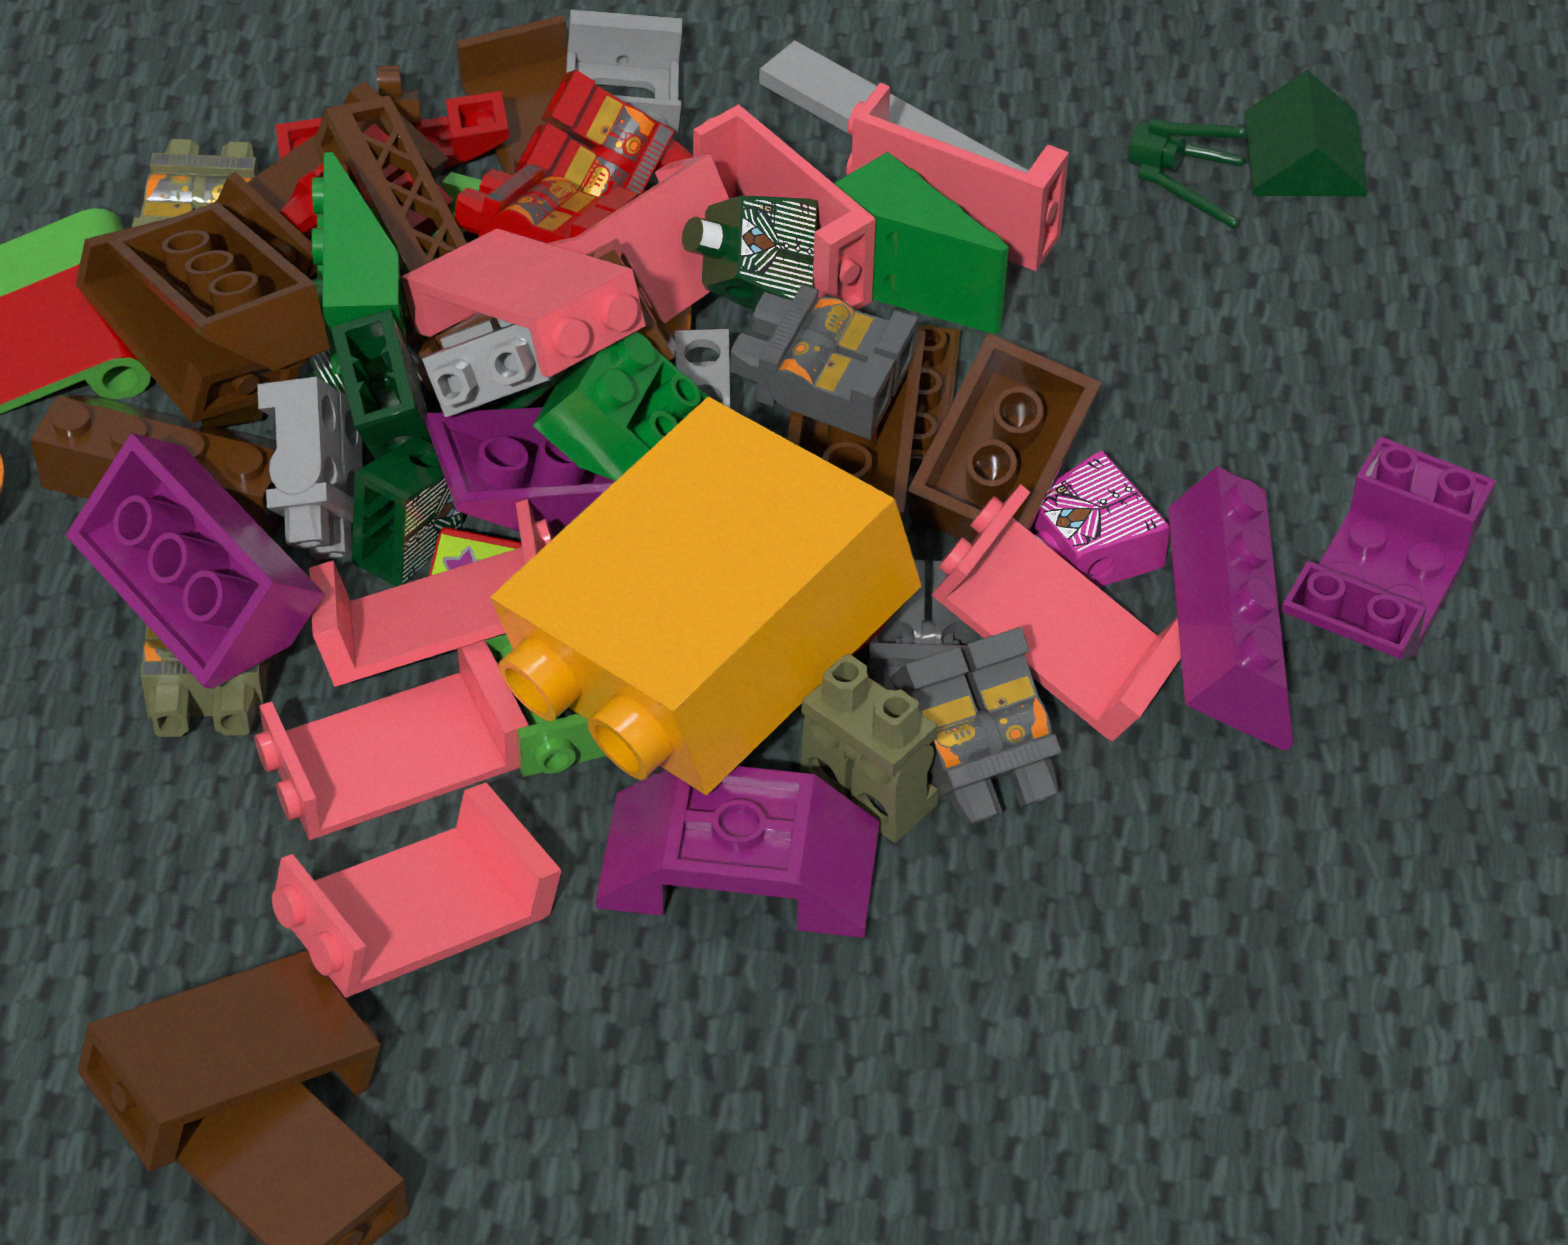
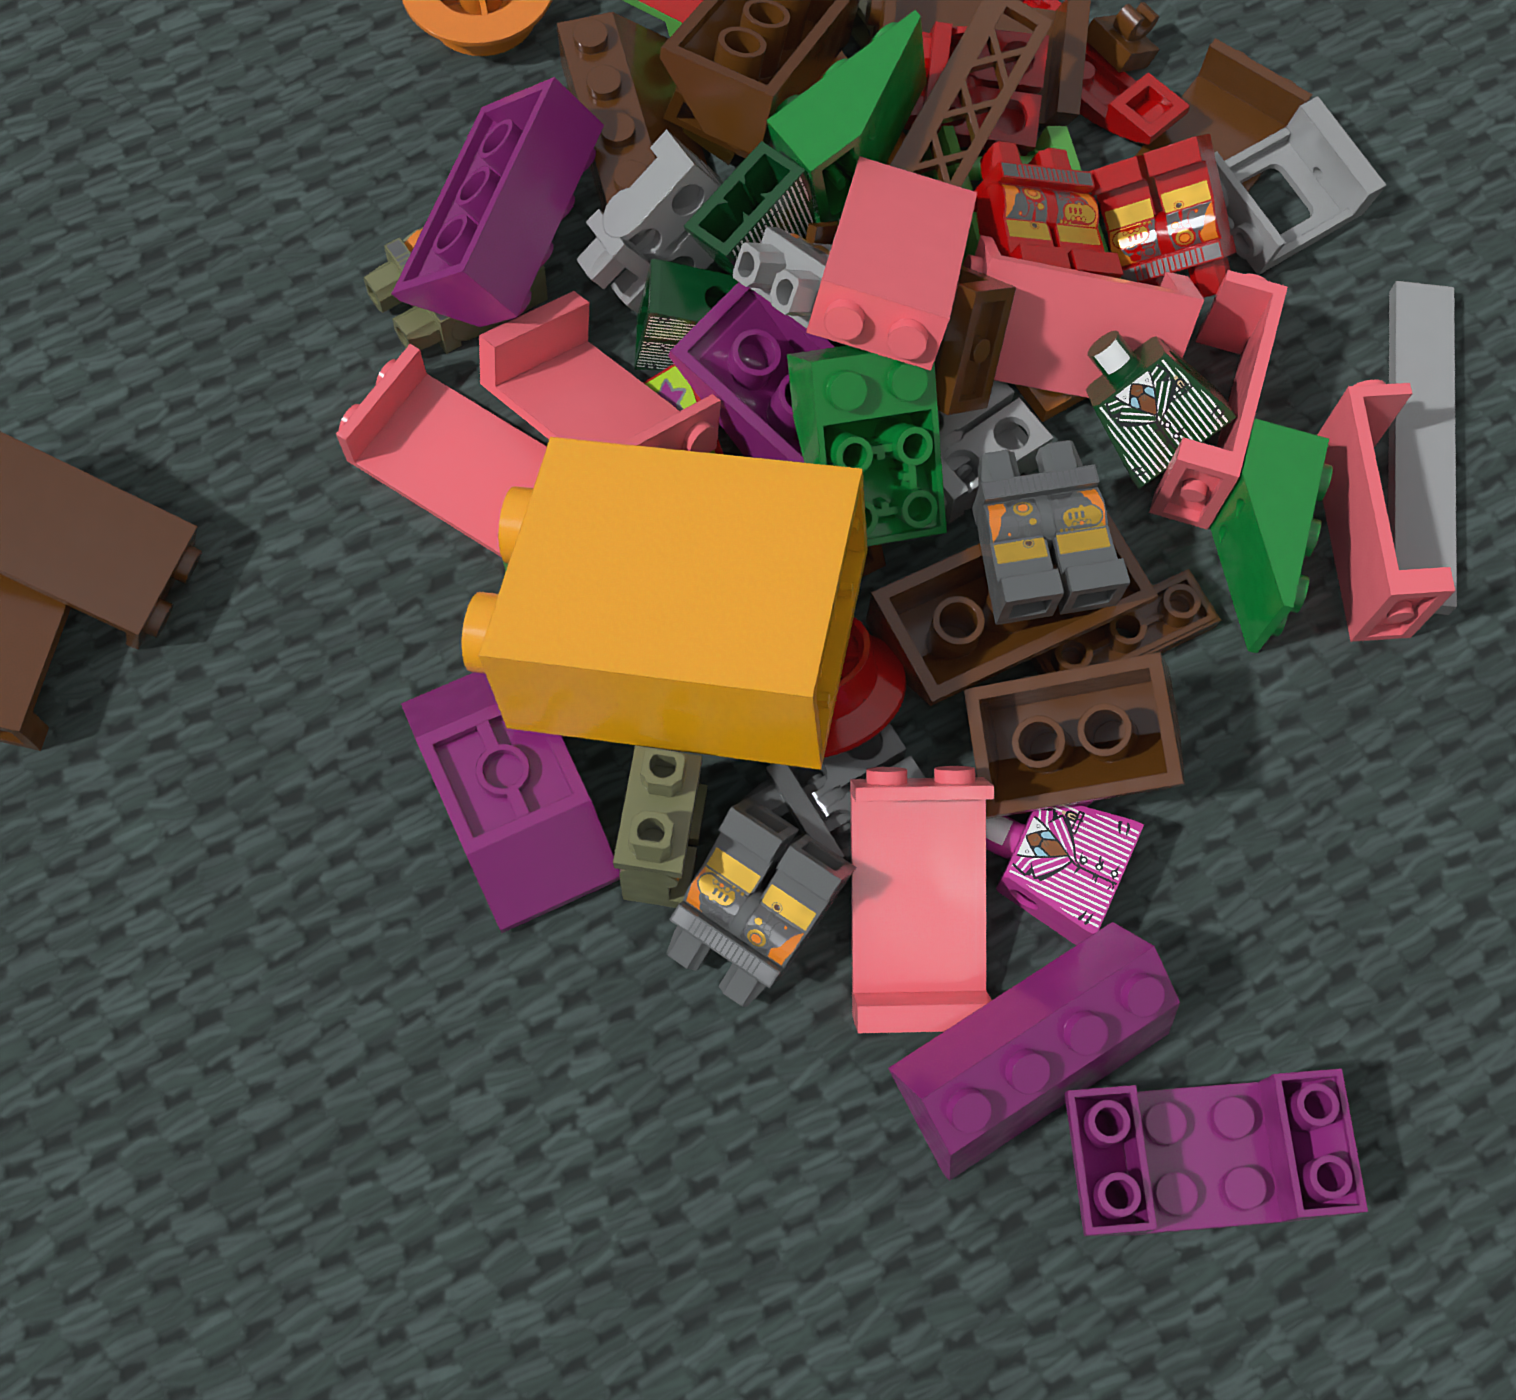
camera: 55 degrees right, 20 degrees up
coral panel [272,782,561,998] -> none

